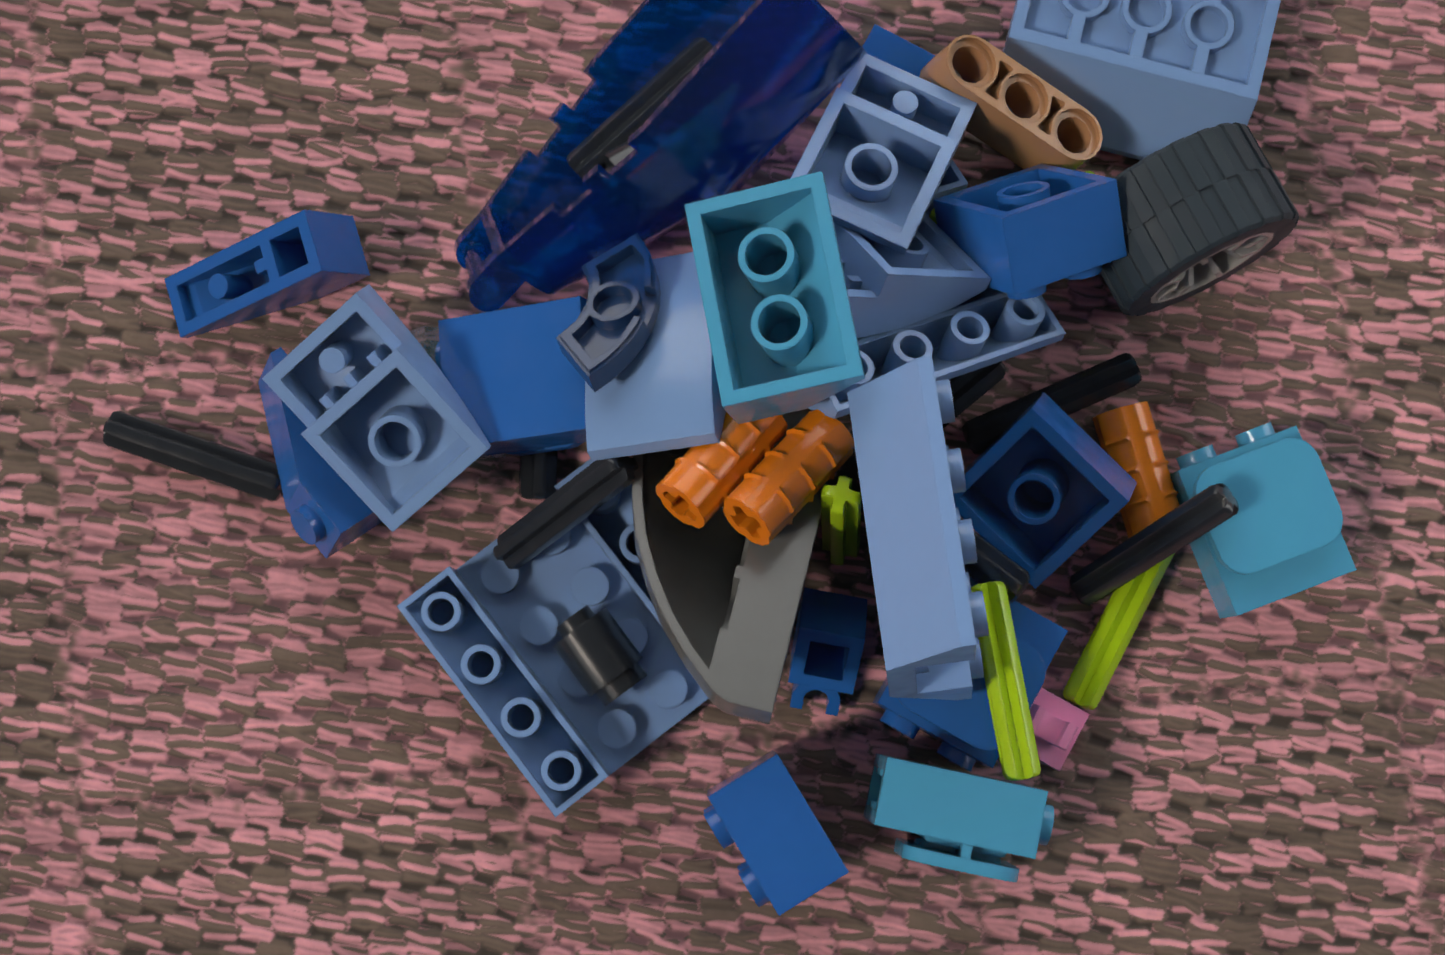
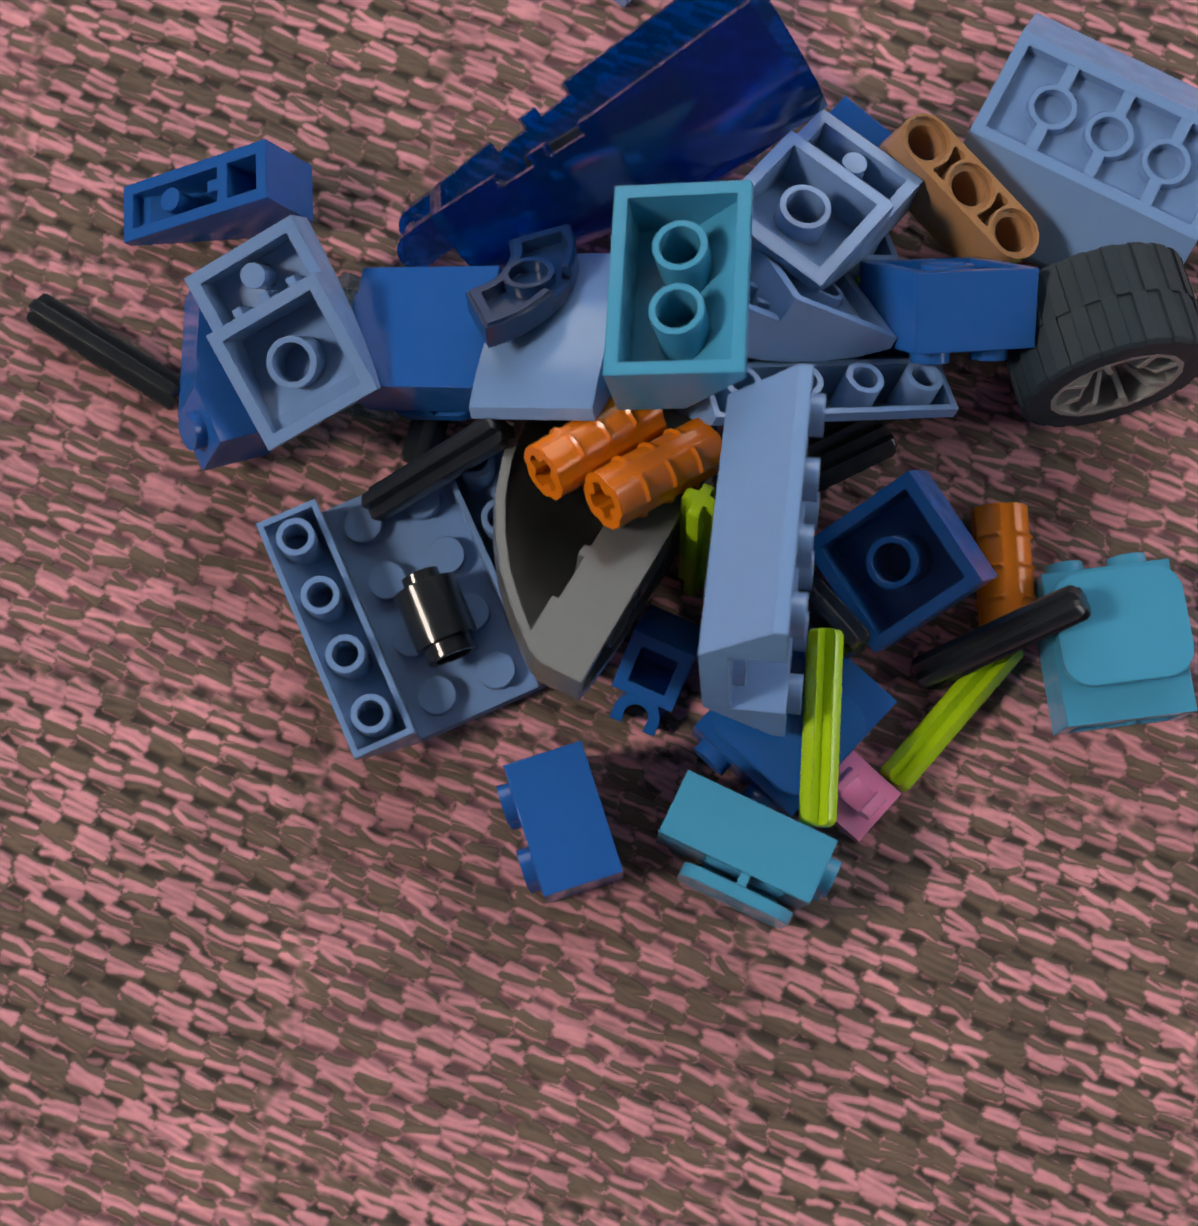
camera: 20 degrees right, 5 degrees down
black axle [962,353,1142,454] -> none

